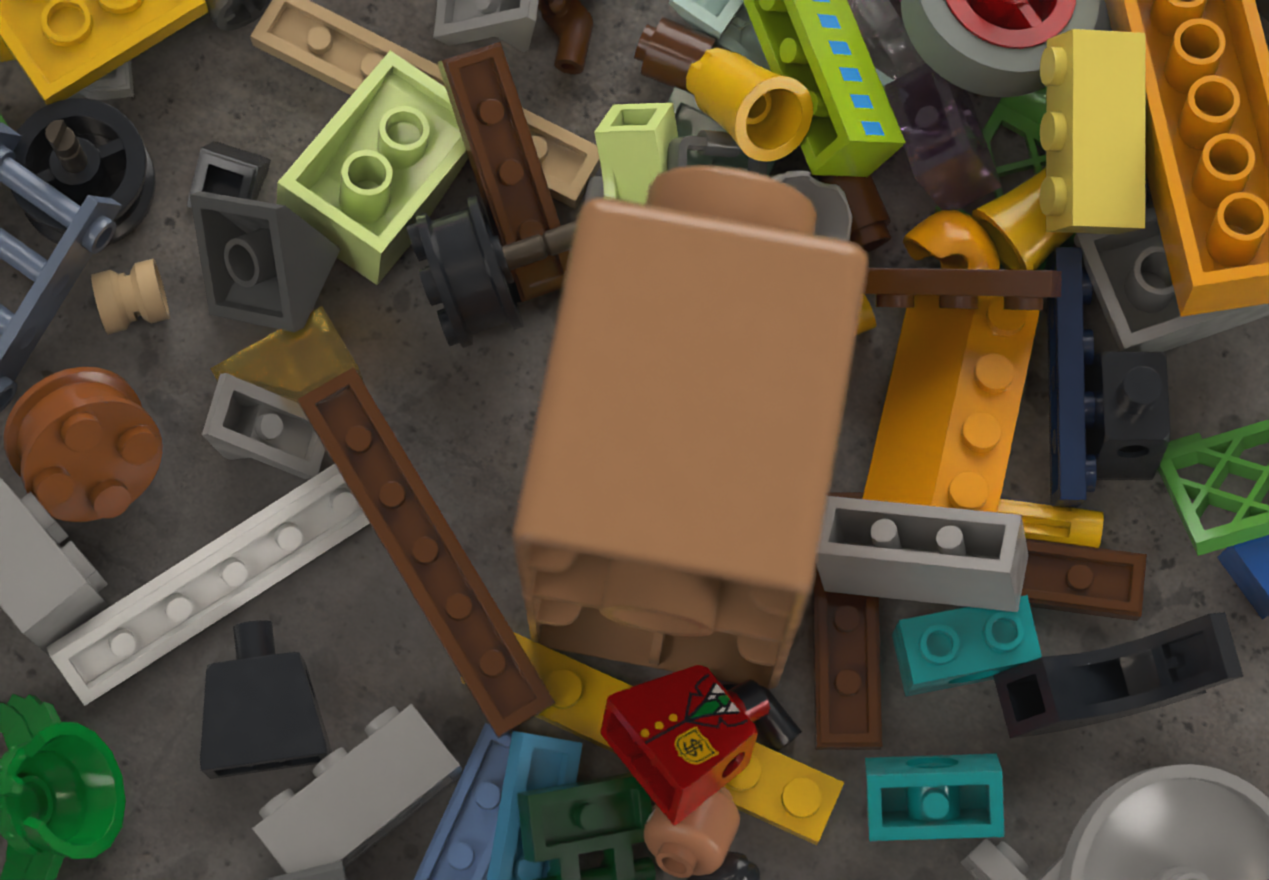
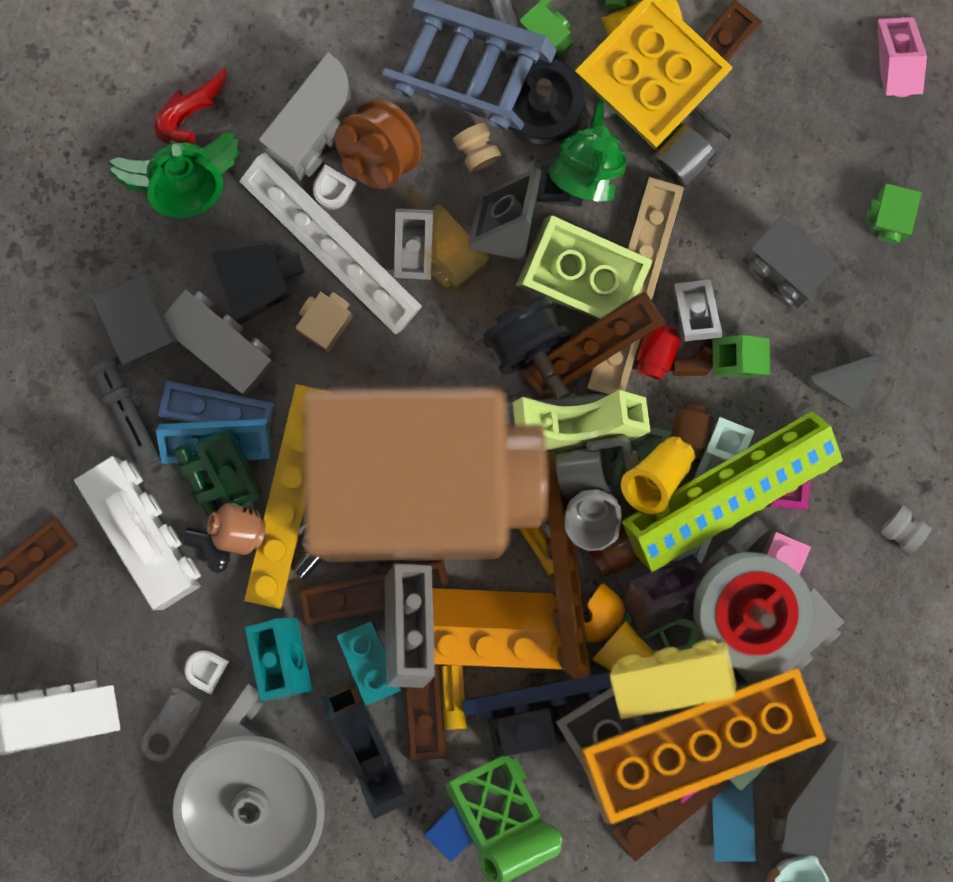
camera: 80 degrees right, 10 degrees up
reddish brown plate [297,367,555,739] -> none
red torso [600,665,769,826] -> none
none -> tan brick [295,292,353,353]
none -> white tile [313,165,357,209]
none -> green helmet [548,97,626,201]
none -> red brick [634,324,681,380]

